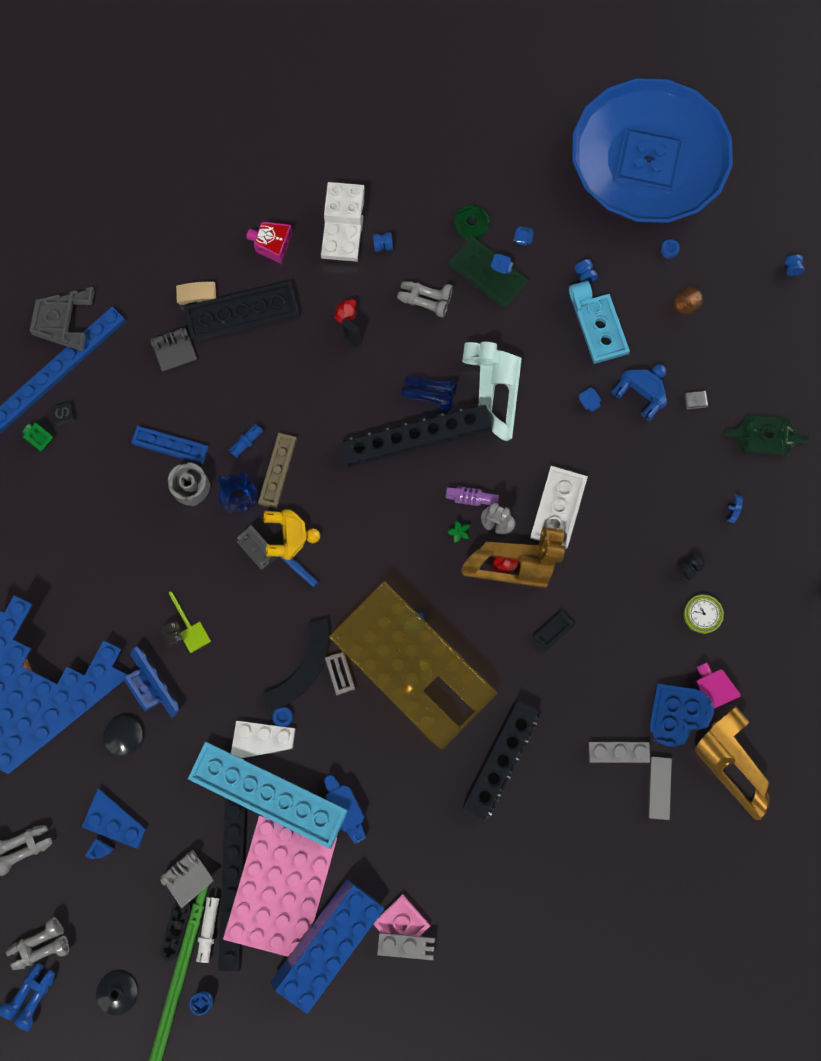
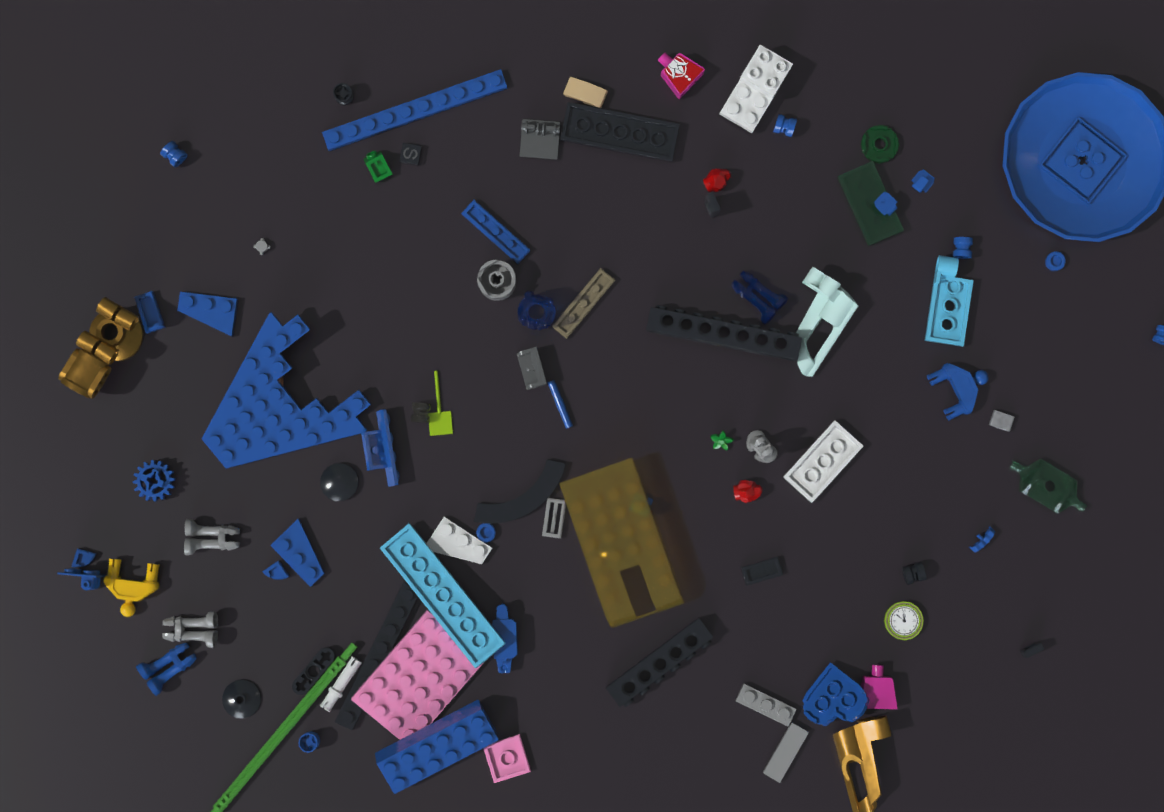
camera: 25 degrees right, 10 degrees up
dark grey wing [30,287,94,351] -> none
light grey hinge [160,850,214,908] -> none
blue pin [228,423,263,458] -> none
yellow connector [264,509,320,560] -> none
light grey hinge [377,933,435,960] -> none
light grey piece [397,281,453,318] -> none
medium lavender hinge [446,486,499,506] -> none
pearl gold panel [461,527,565,588] -> none
blue piece [579,388,601,412] -> none
clear orange head [675,287,703,314] -> none

